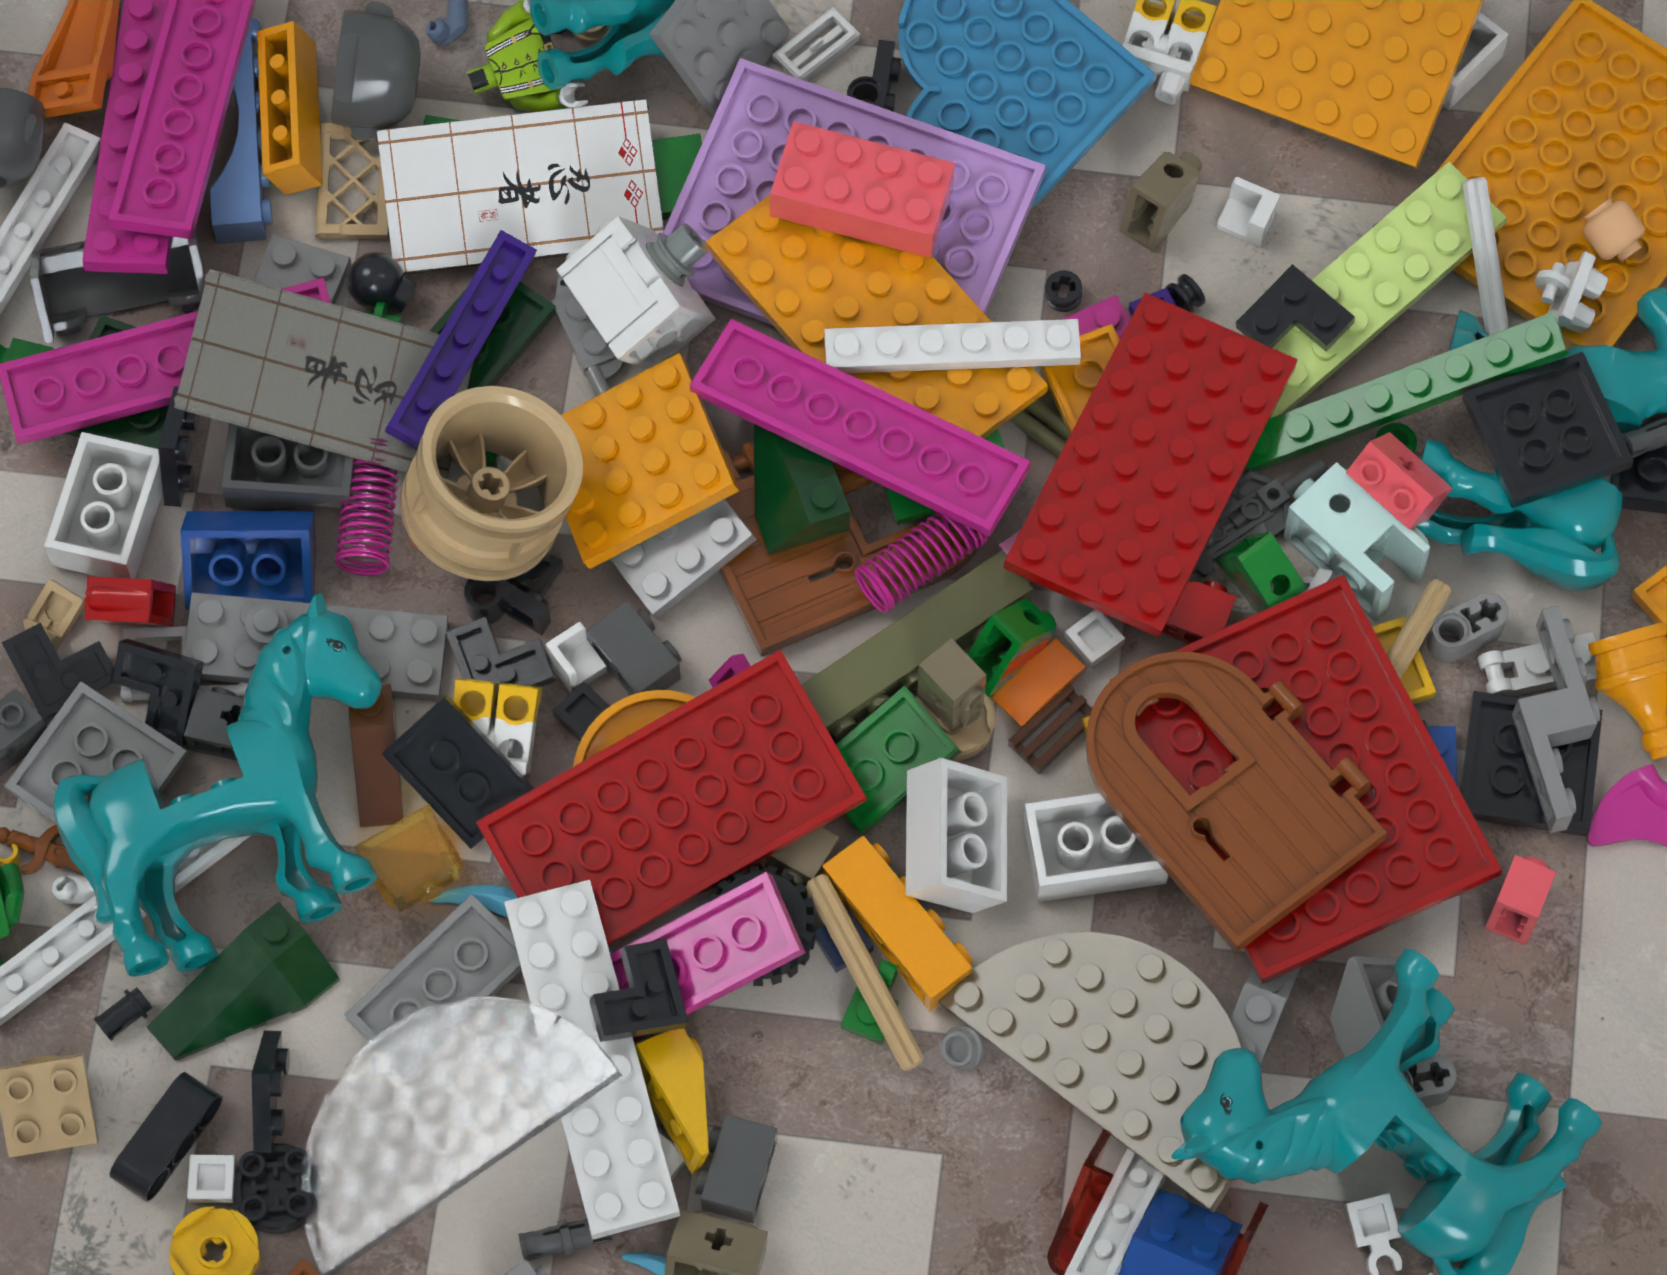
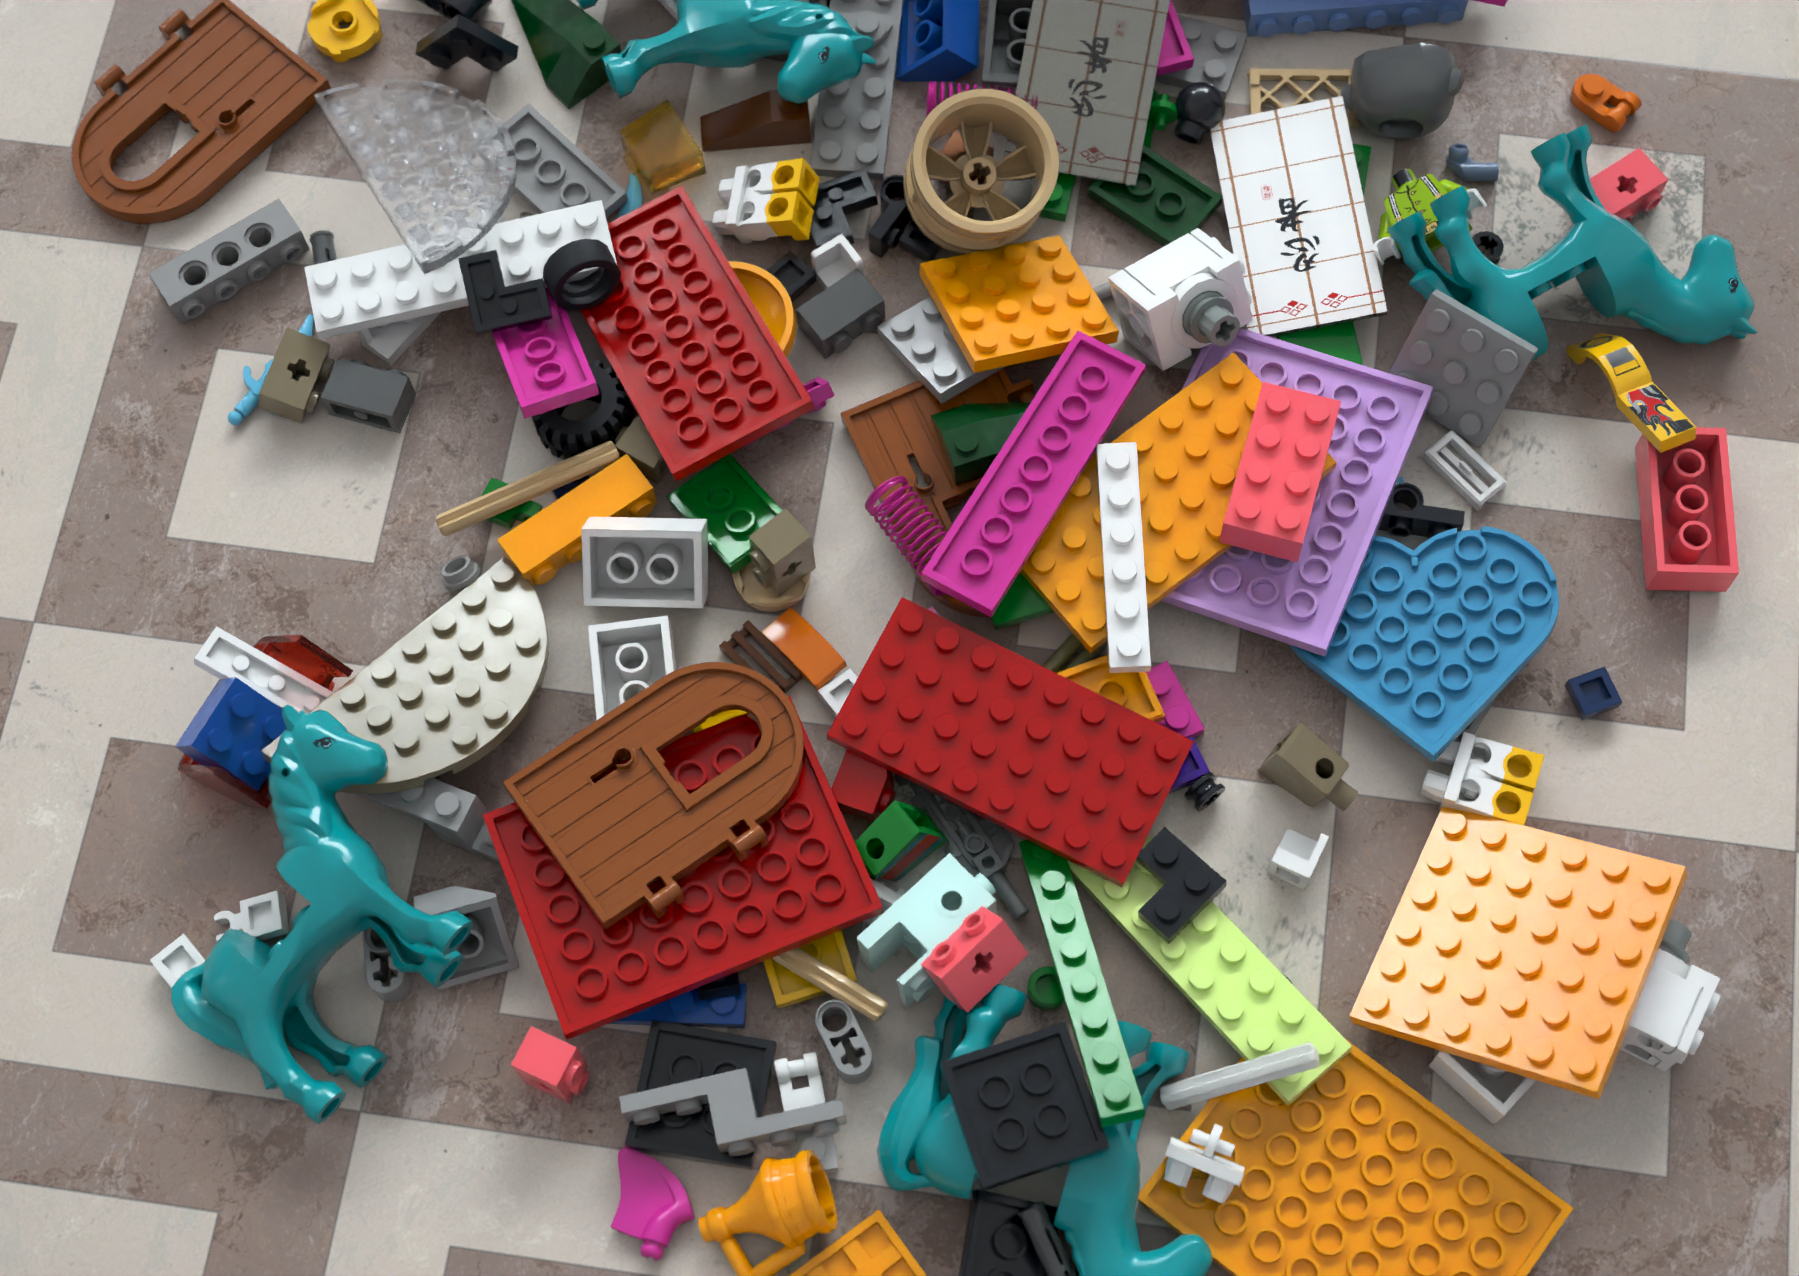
camera: 95 degrees right, 0 degrees up
white plate [187,1155,237,1203] -> none
black tile [233,1143,323,1234] -> none
light orange brick [257,21,323,195] -> none
black tile [382,694,535,849] -> none
dark purple plate [384,230,537,450] -> none
yellow slope [635,1028,709,1174] -> none
olive brick [801,550,1033,740] -> none
green torso [967,599,1056,697] -> none
black bush [1045,270,1082,312] -> none
light nougat head [1582,198,1645,262] -> none
none -> black tyre [543,239,621,311]

